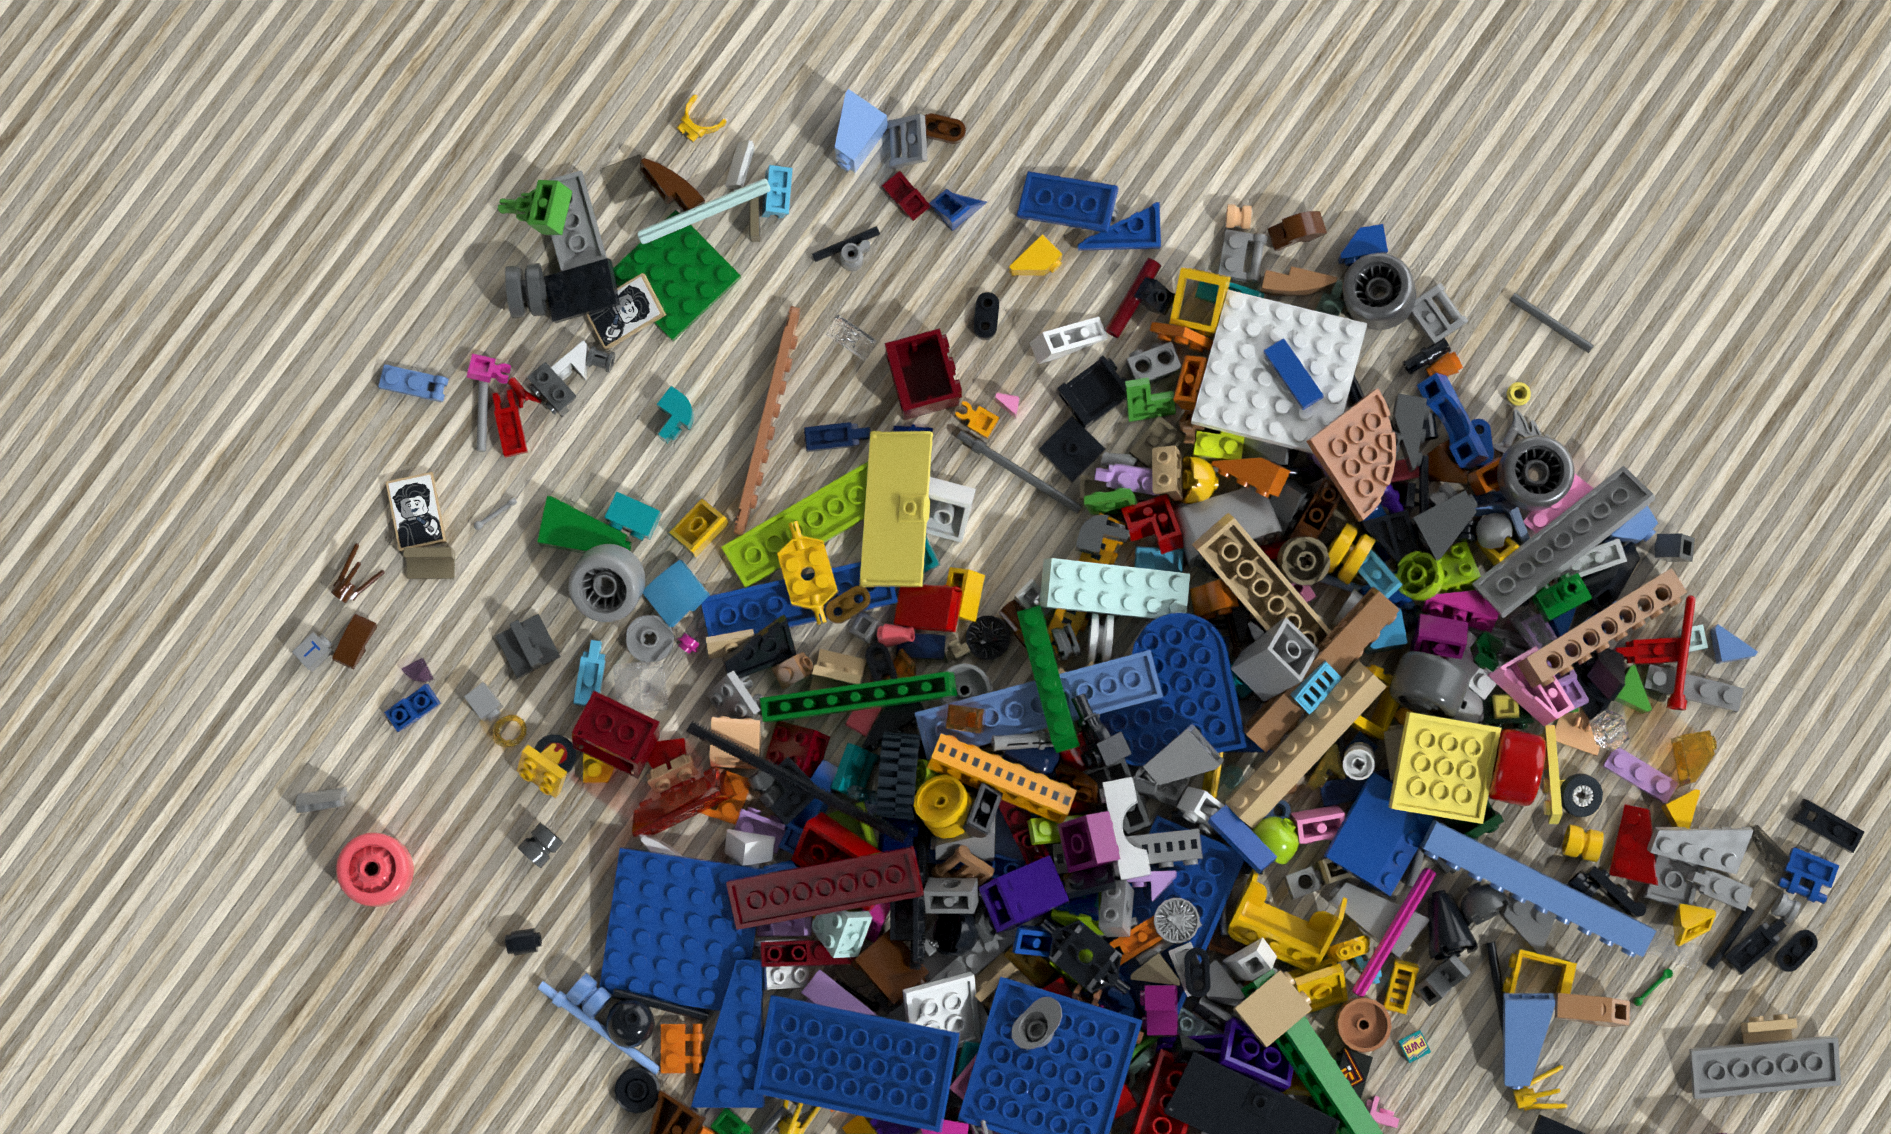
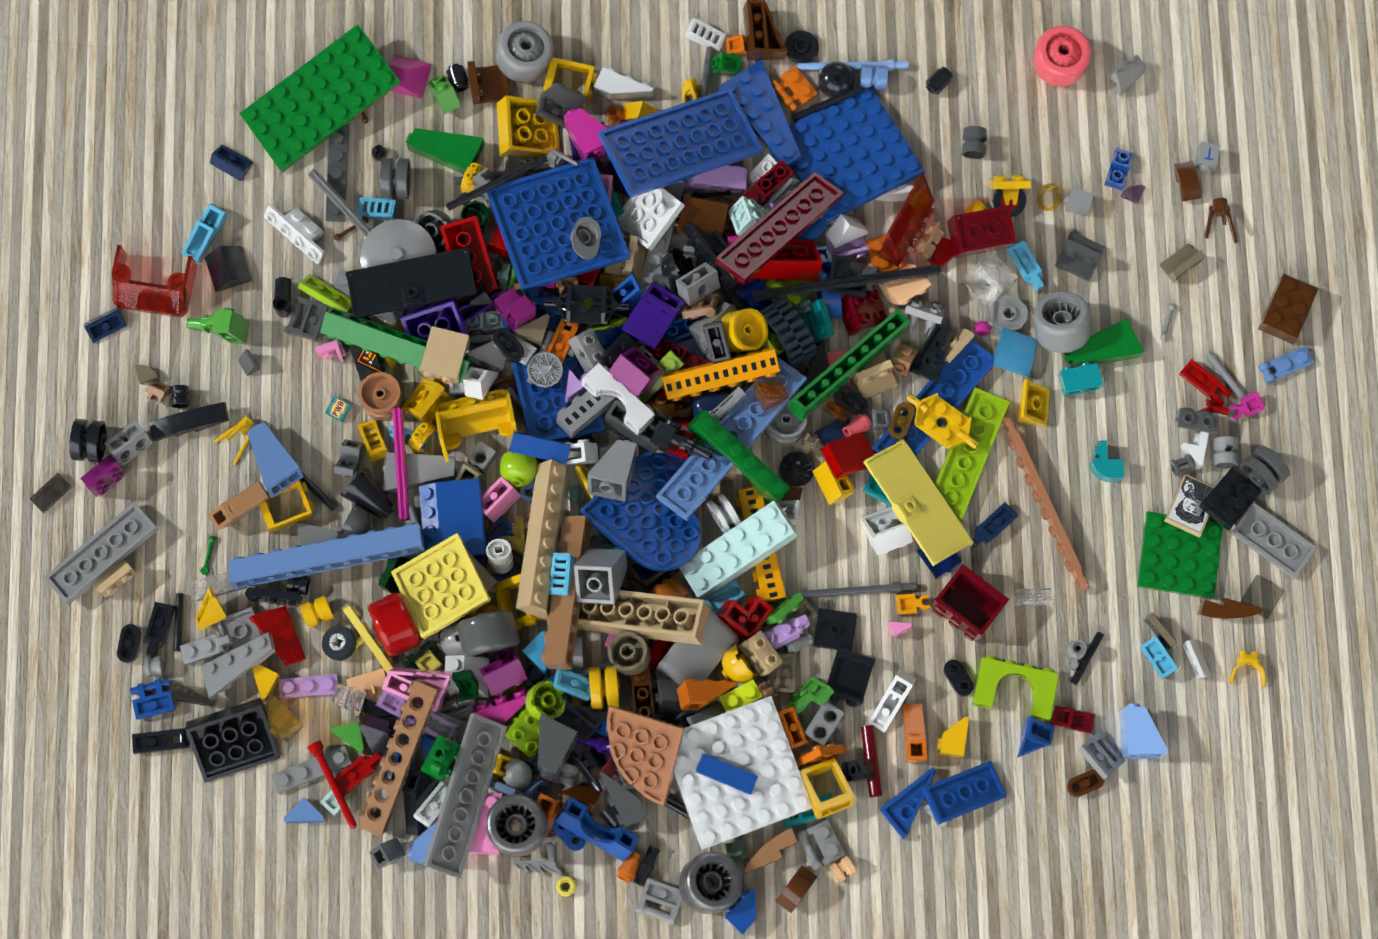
camera: 140 degrees right, 5 degrees down
tile [386,472,447,552] -> none
bright green brick [498,180,572,235] -> none
light aqua axle [637,179,771,244] -> none
dark grey wheel [1051,623,1081,661] -> none
dark grey brick [1075,515,1129,556] -> none
none -> black slope [185,698,280,782]
none -> orange slope [902,703,927,763]
none -> lime arch [971,655,1059,722]
none -> light grey wheel [1213,436,1239,468]
none -> reddish brown brick [1258,273,1319,344]

